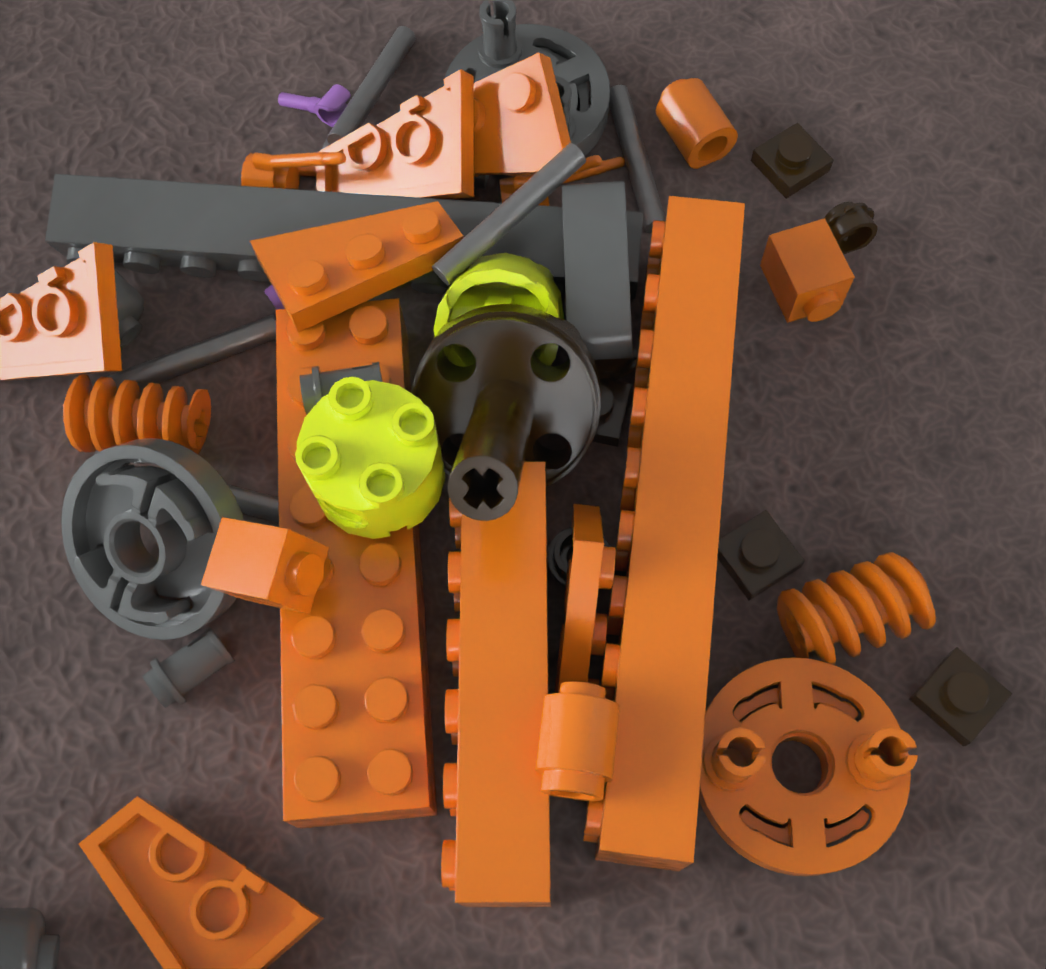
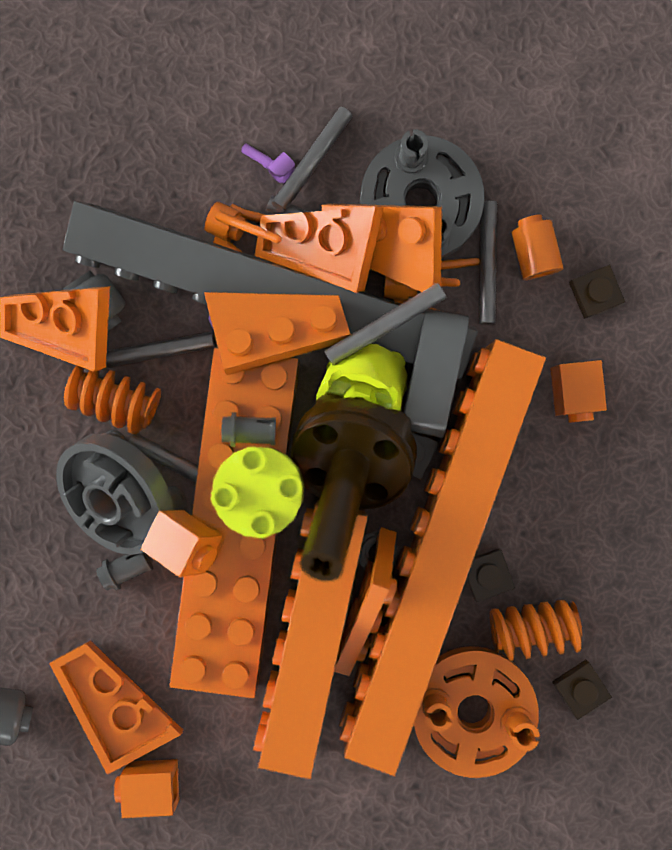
camera: 10 degrees right, 20 degrees up
orange brick [535,682,620,801] -> none
dark brown plate [825,202,878,255] -> none

